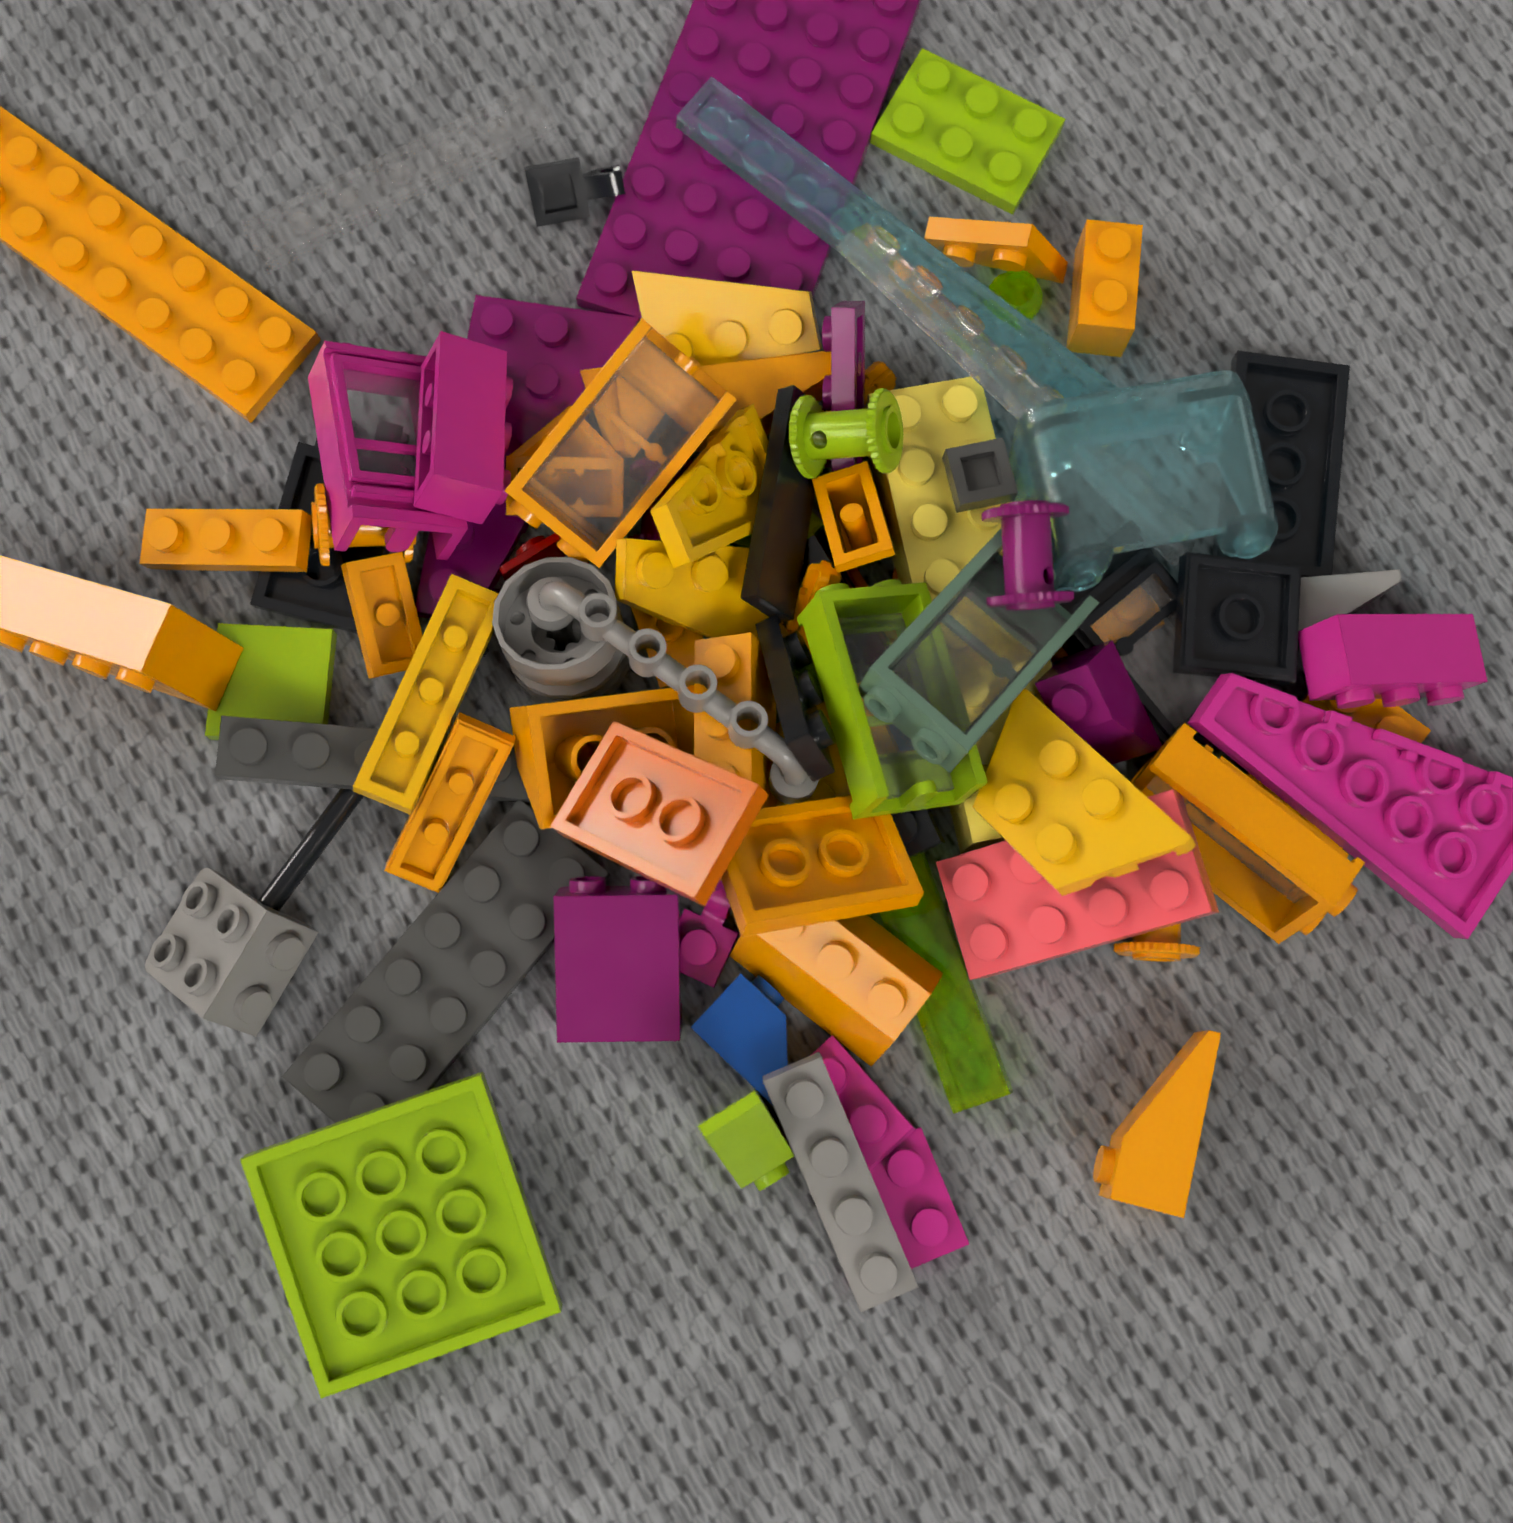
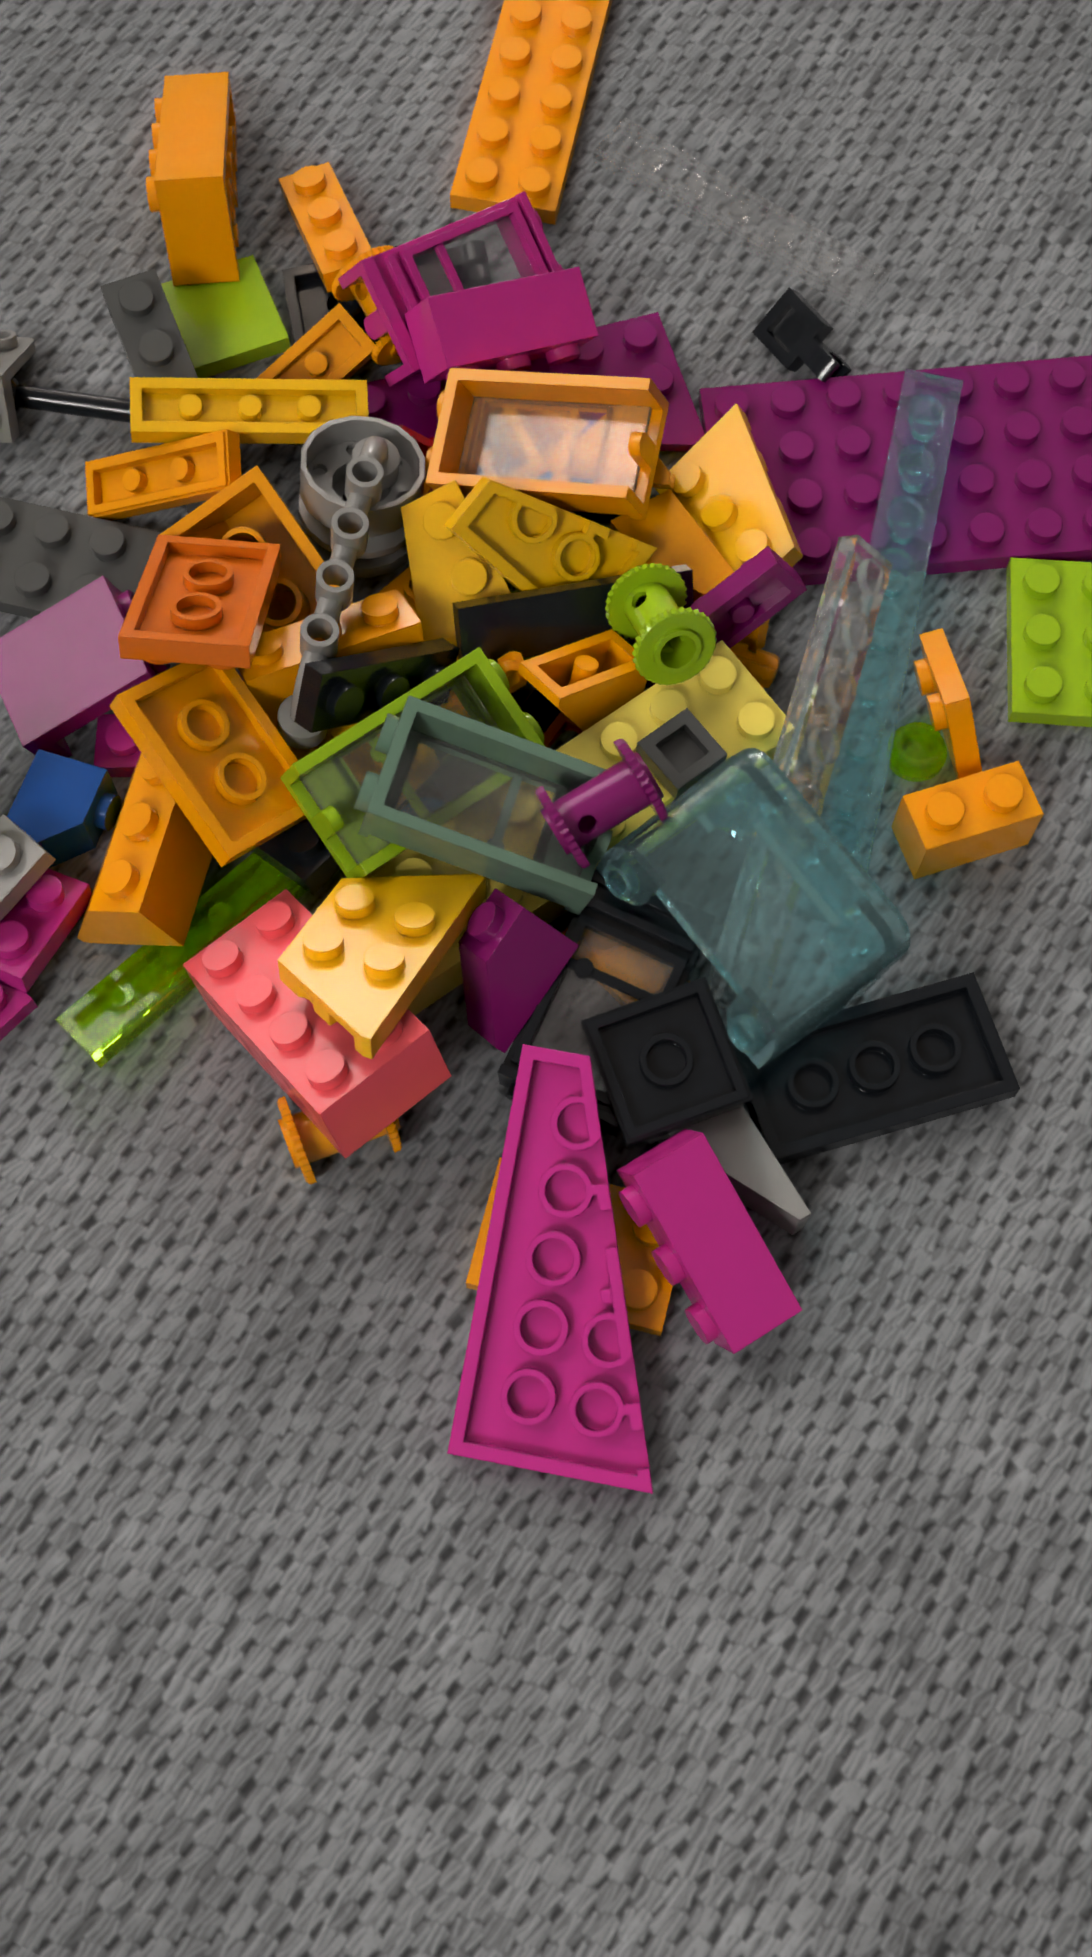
camera: 65 degrees right, 10 degrees down
light orange slope [1093,1030,1221,1218] -> none
light orange door [1130,722,1365,944] -> none

